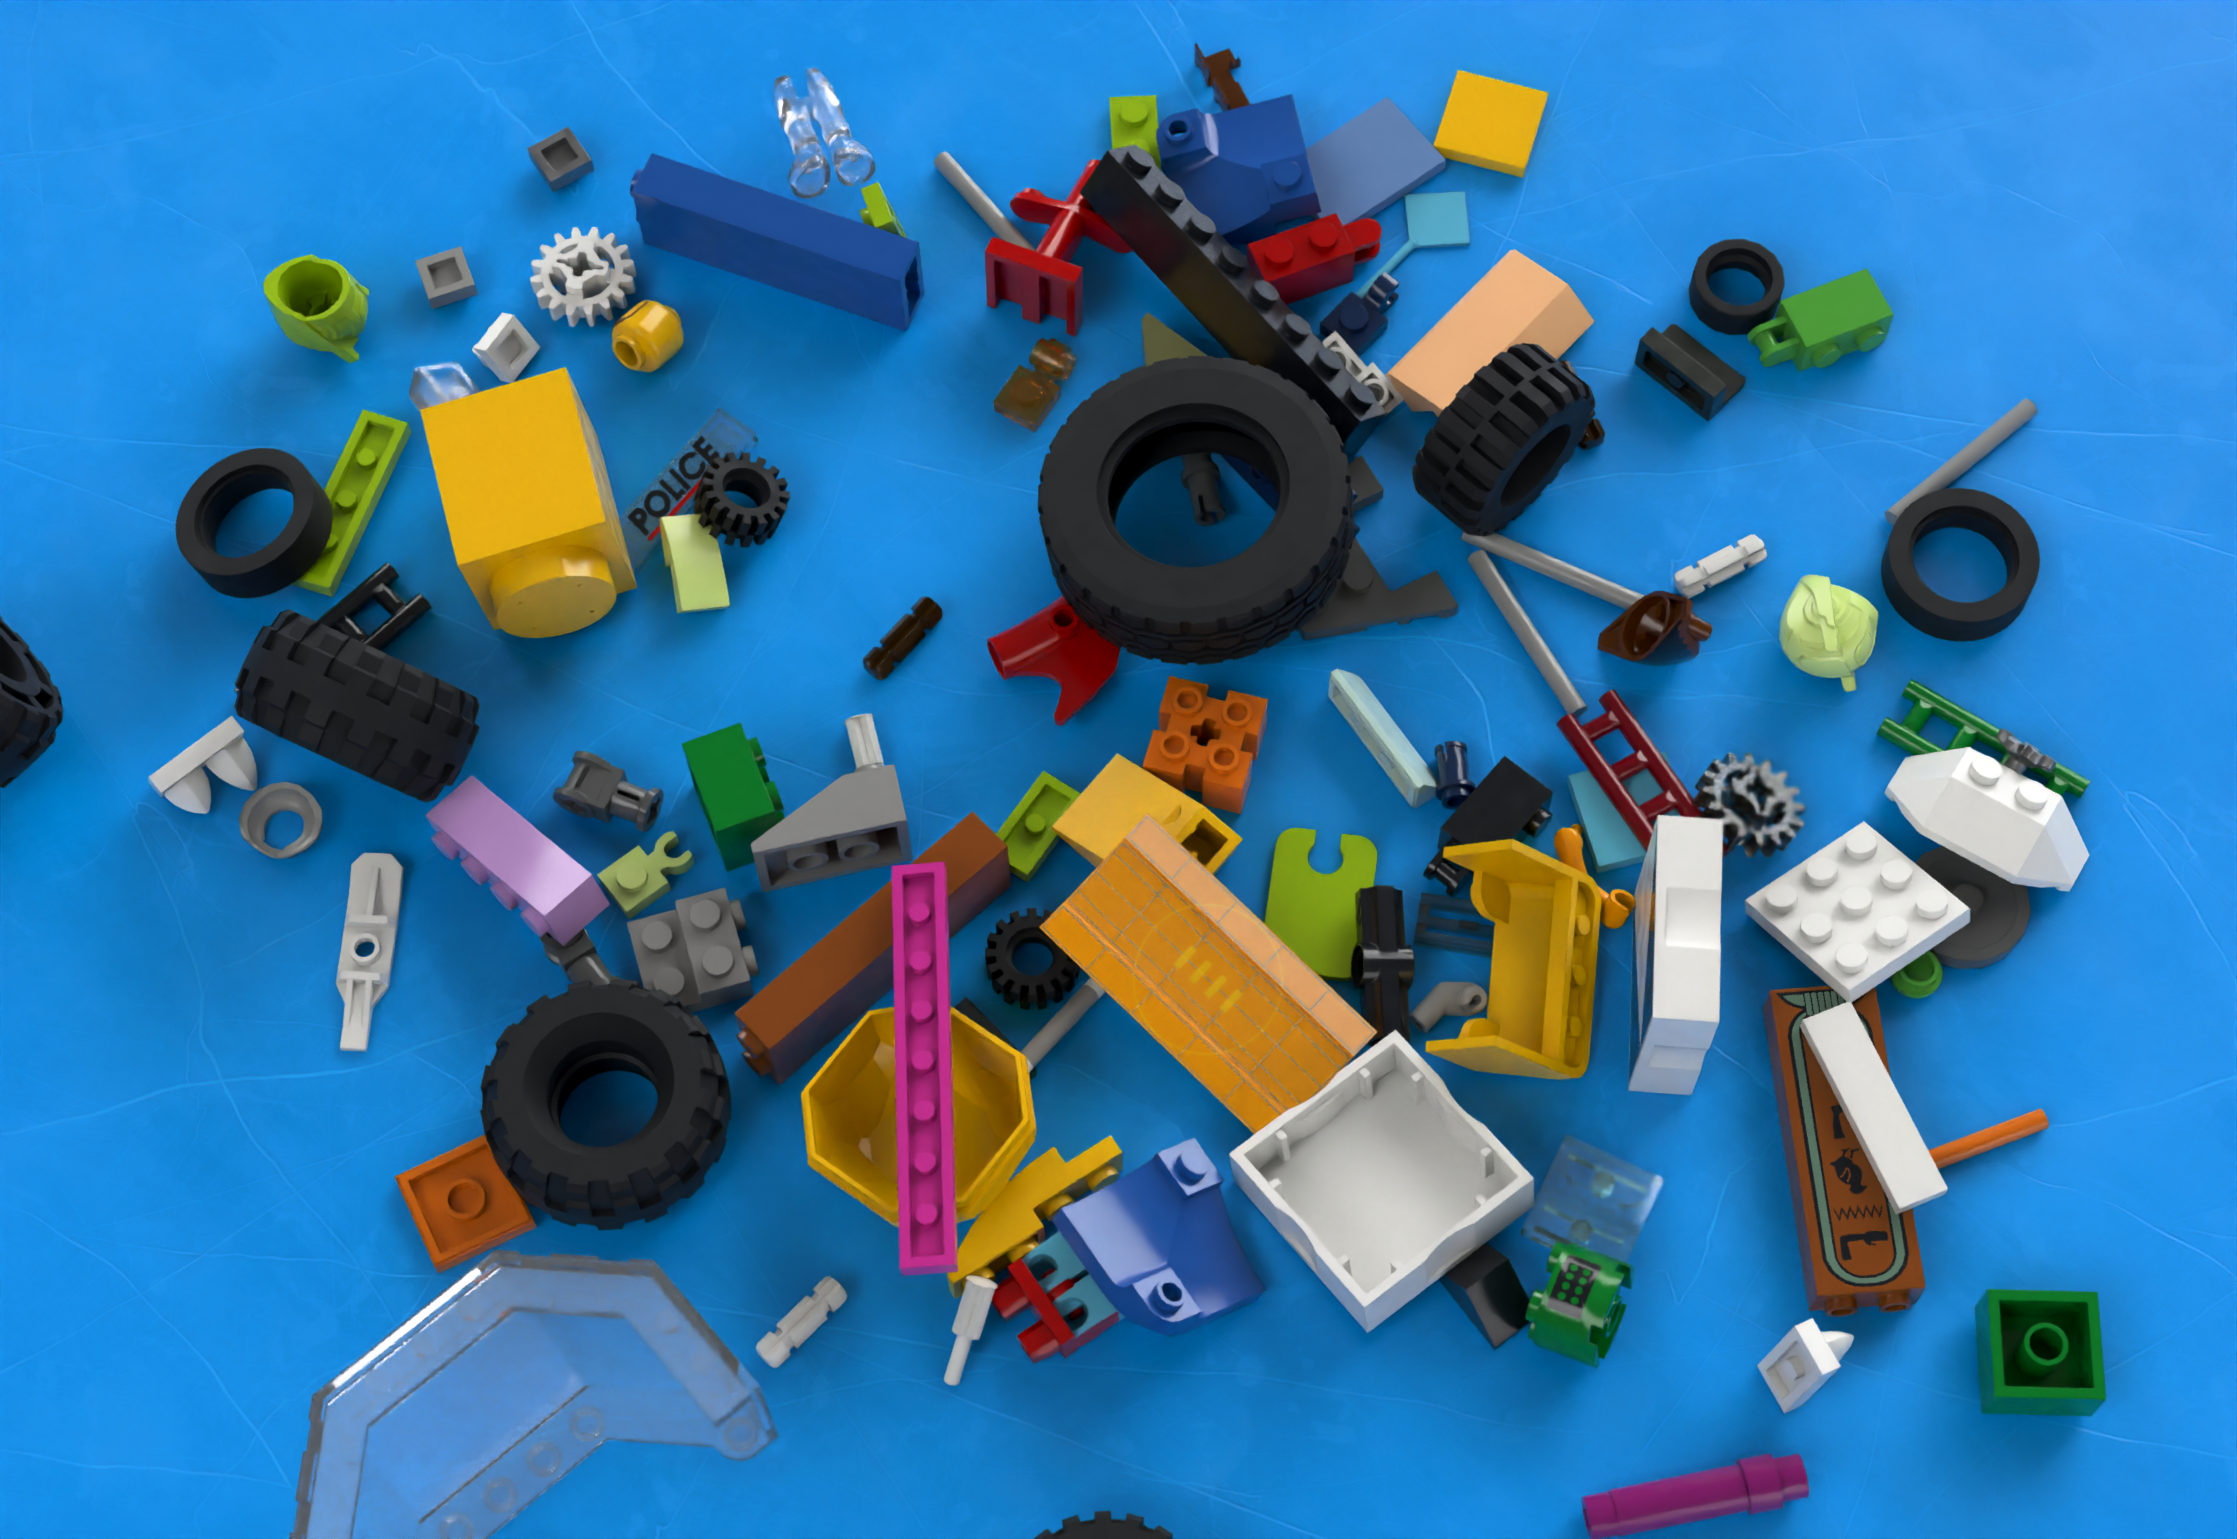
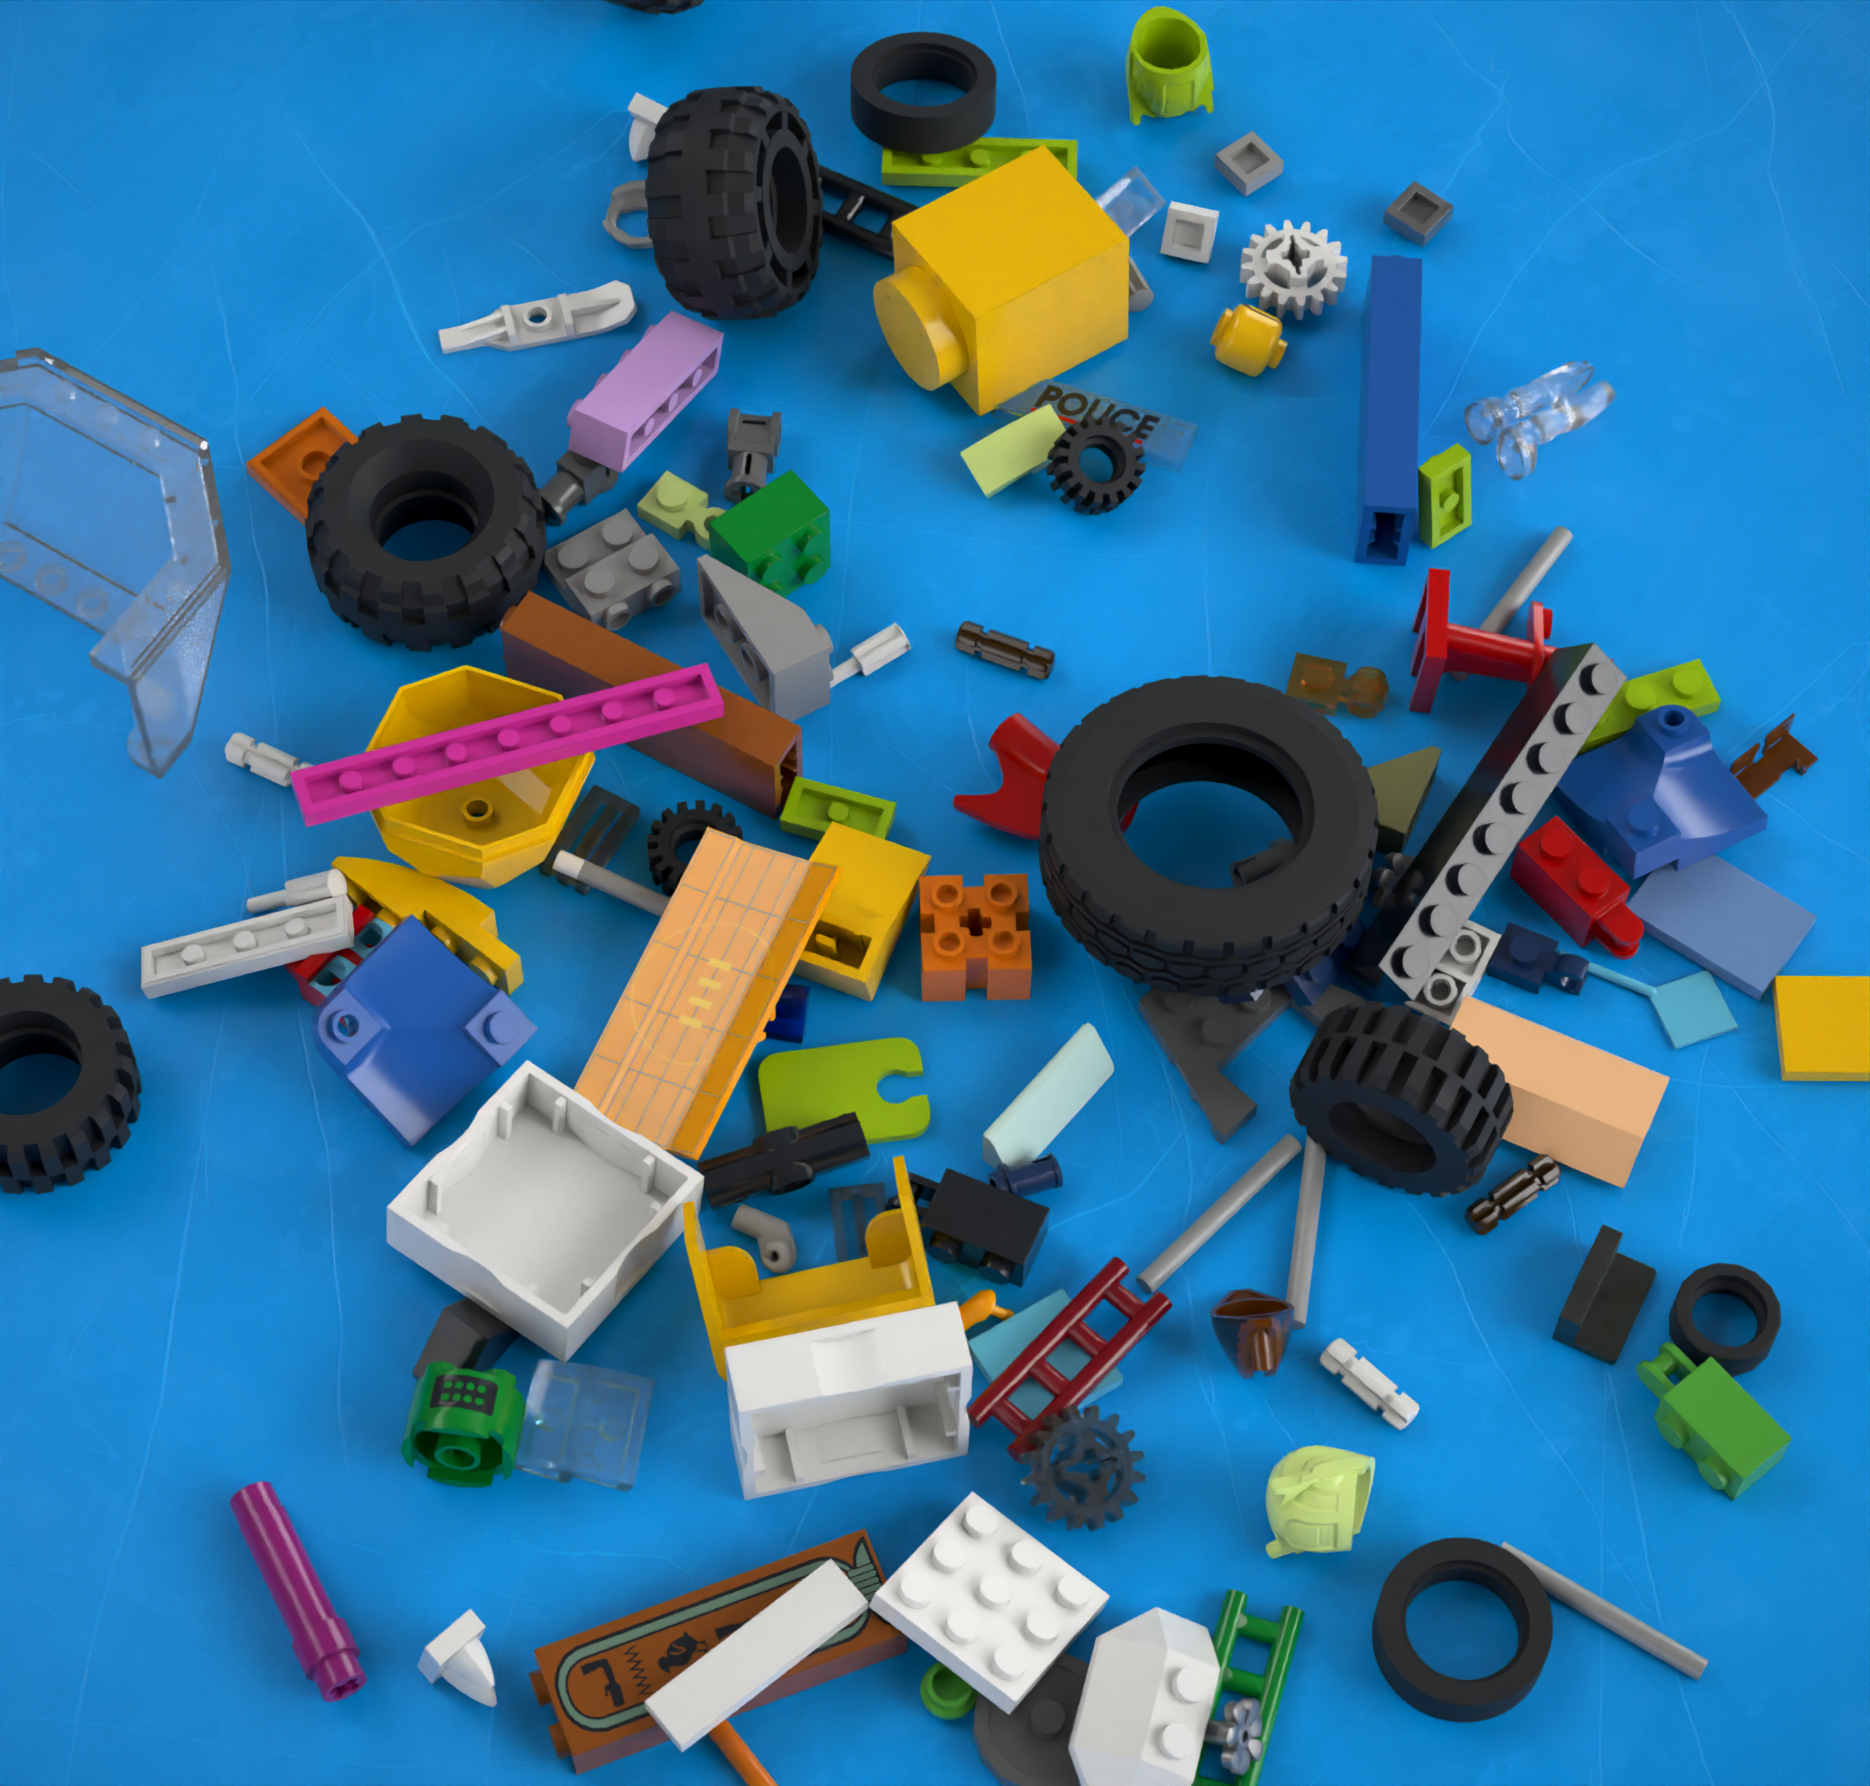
camera: 70 degrees right, 5 degrees down
none -> white tile [141,894,354,999]

